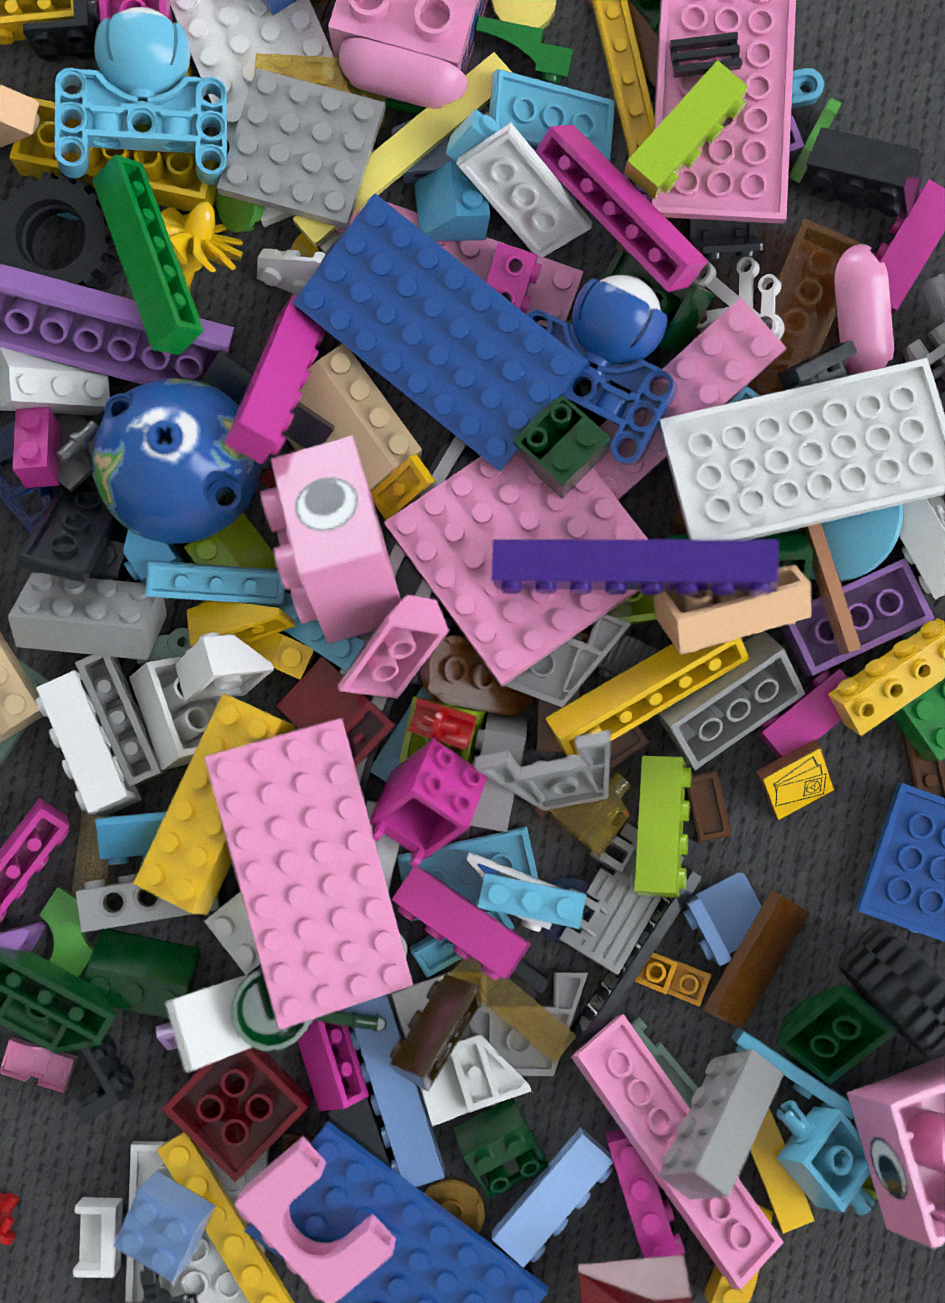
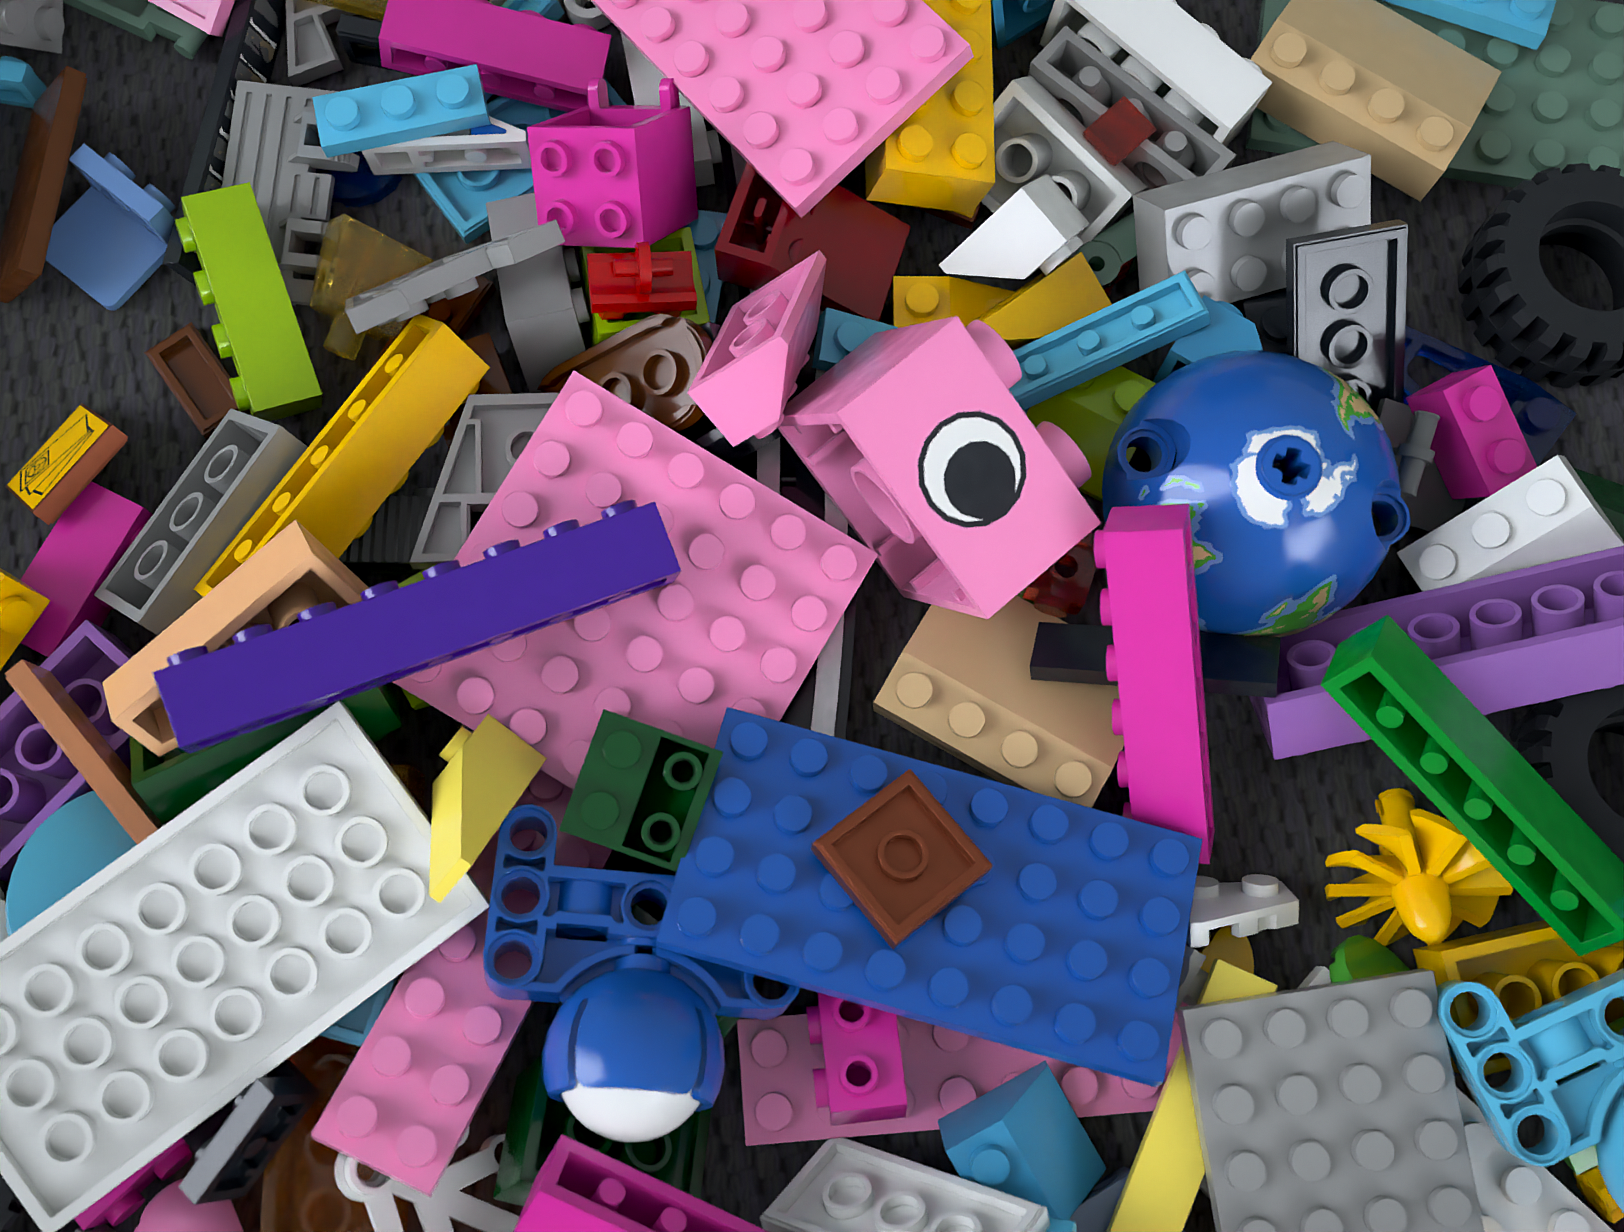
camera: 155 degrees right, 10 degrees down
yellow plate [371,454,435,520] -> none
light orange slope [635,952,712,1007] -> none
none -> light yellow slope [429,714,547,903]
none -> copper tile [811,769,993,949]
none -> clear red piece [1082,96,1157,167]

